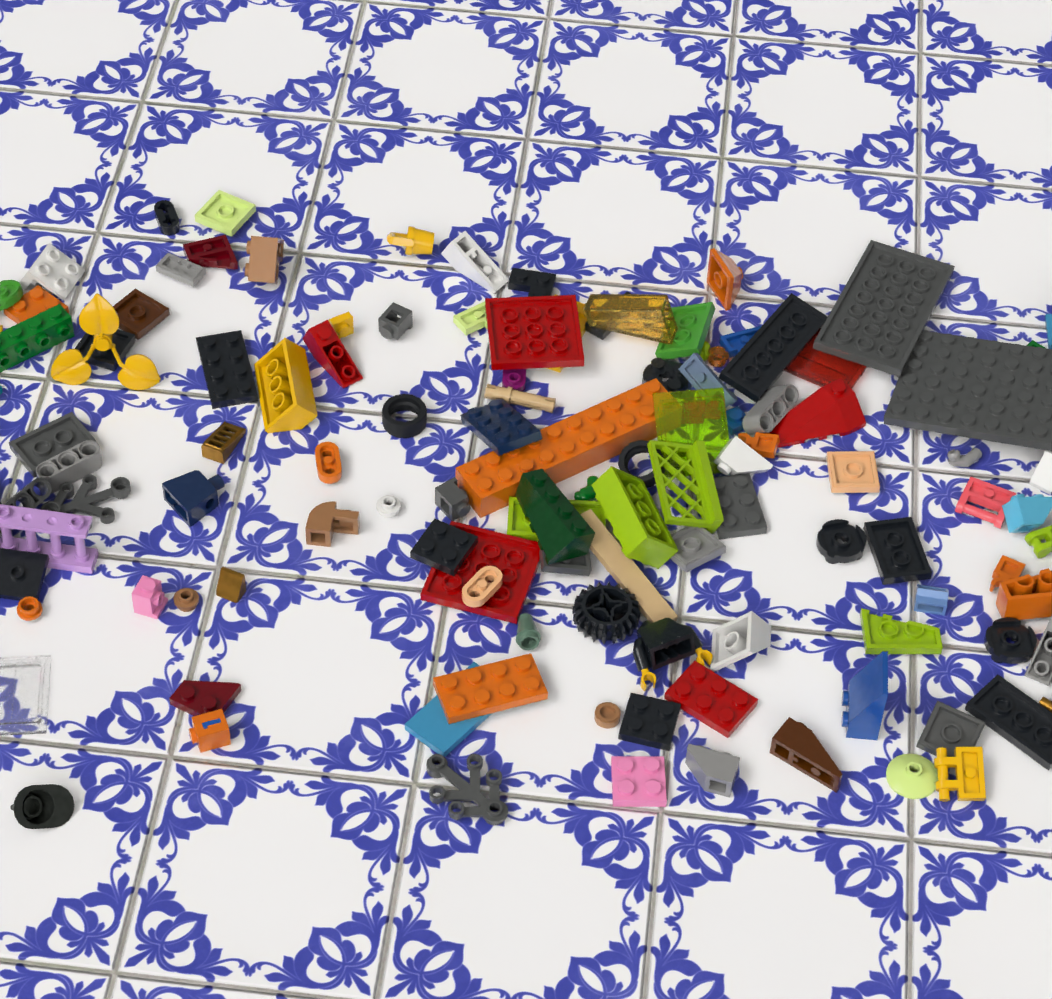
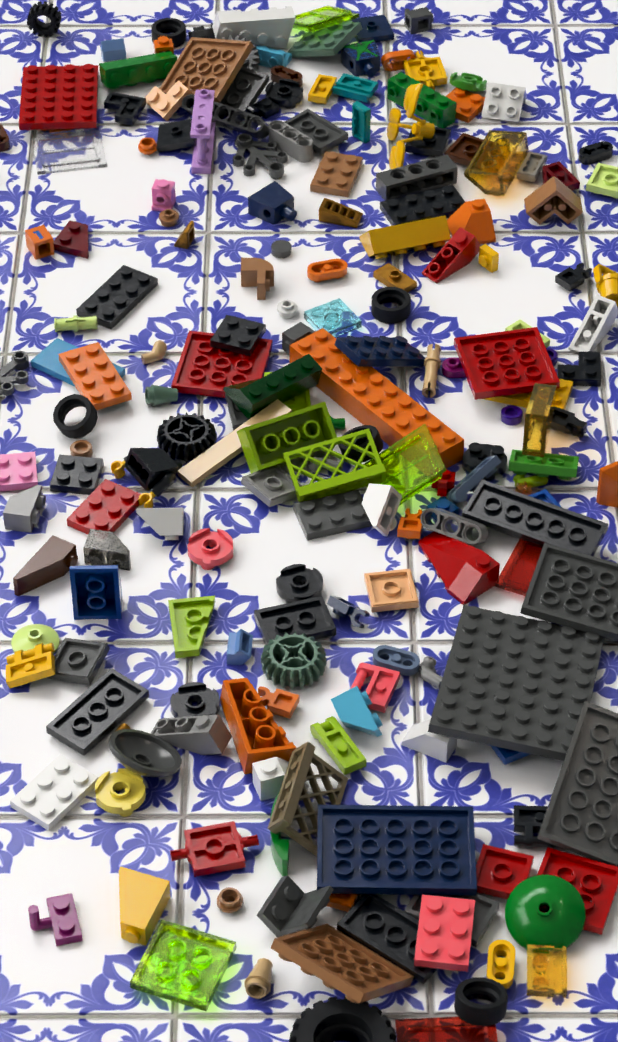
camera: 85 degrees right, 5 degrees down
dark grey brick [378,302,413,340] -> none
light nougat plate [462,566,502,607] -> none
none -> black tyre [53,394,98,439]
none -> yellowish green pin [54,315,98,332]
none -> black plate [76,265,158,329]
none -> clear smoke slope [83,529,131,571]
none -> tan arm [141,340,167,365]
none -> coral plate [187,528,233,570]
none -> sand green gear [261,631,327,690]
none -> dark grey tile [271,240,292,258]
none -> clear light blue plate [304,298,362,337]
none -> medium nougat plate [310,151,363,197]
none -> plate [327,596,370,628]
none -> teal plate [352,101,371,144]
none -> pearl gold plate [373,263,417,292]
none -> sand blue plate [373,645,420,676]
none -> dark grey brick [376,154,458,201]
none -> orange slope [447,199,496,244]
none -> clear yellow slope [464,130,529,196]
none -> dark purple tile [501,405,523,425]
none -> black plate [555,263,592,292]

